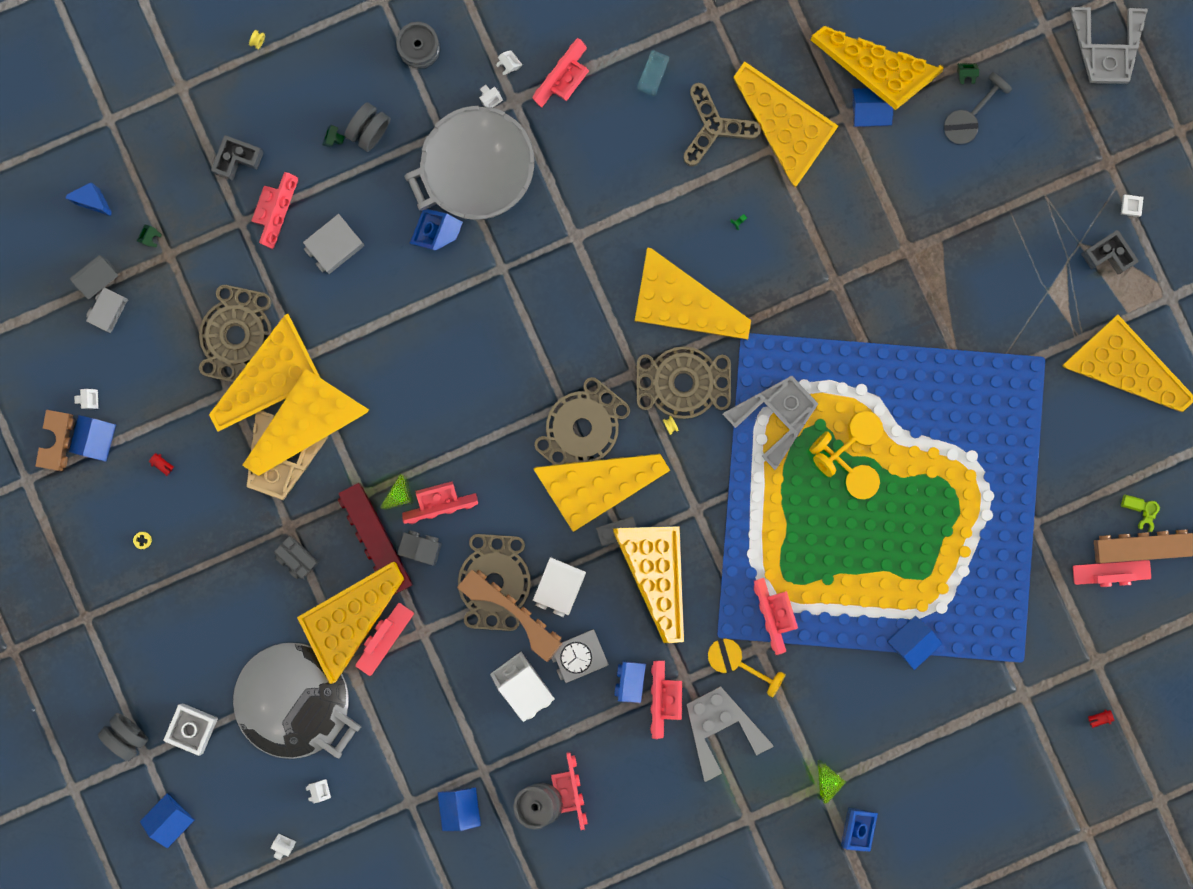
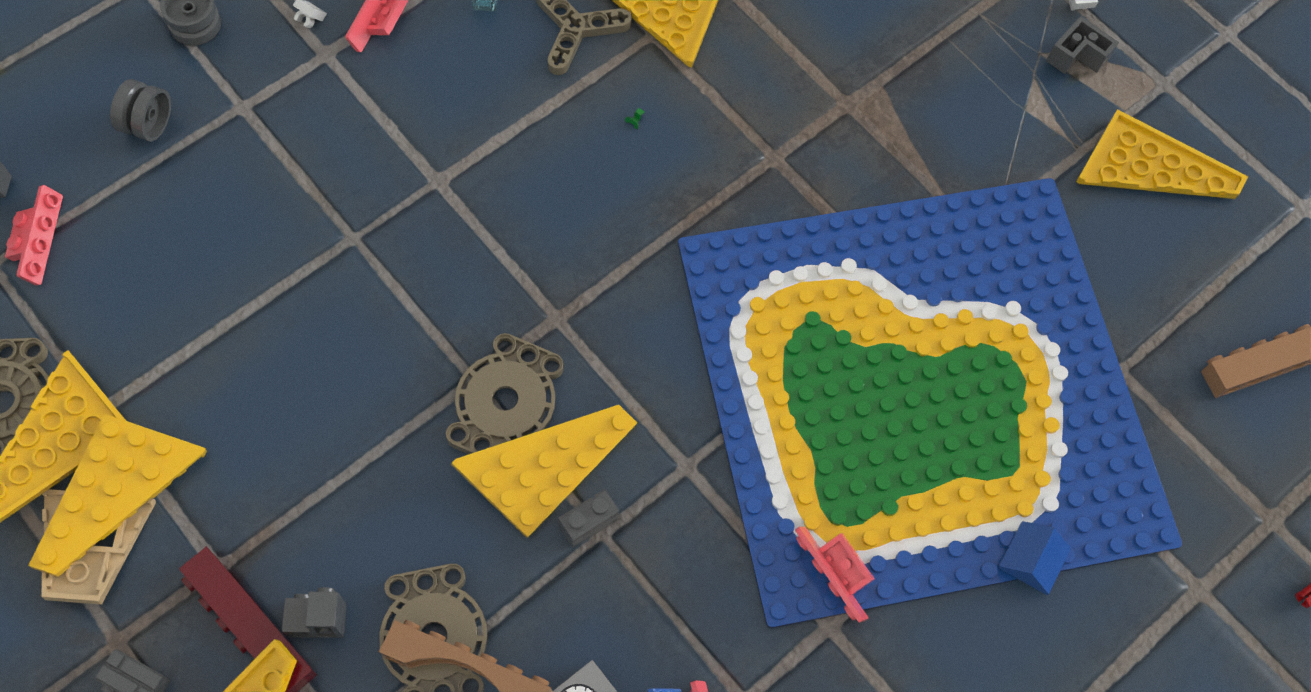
camera: 25 degrees left, 20 degrees down
light grey brick [303,214,364,274] -> none
dark green tile [322,125,345,147] -> none
clear neon green slope [381,474,413,510] -> none
coral bracket [402,481,478,524] -> none
light grey dish [404,106,534,220] -> none
blue slope [410,209,463,251] -> none
white tile [479,85,503,108] -> none
white slope [533,558,586,617] -> none
yellow wing [613,527,684,643] -> none
yellow wing [635,248,751,340] -> none
dark tan piece [637,346,731,419] -> none
light yellow bush [663,416,679,435] -> none
yellow piece [708,639,786,698] -> none
light grey wing [723,376,818,470] -> none
yellow piece [809,431,880,499] -> none
yellow piece [813,411,883,477] -> none
coral bracket [1073,560,1151,587] -> none
lime bar [1121,494,1160,532] -> none

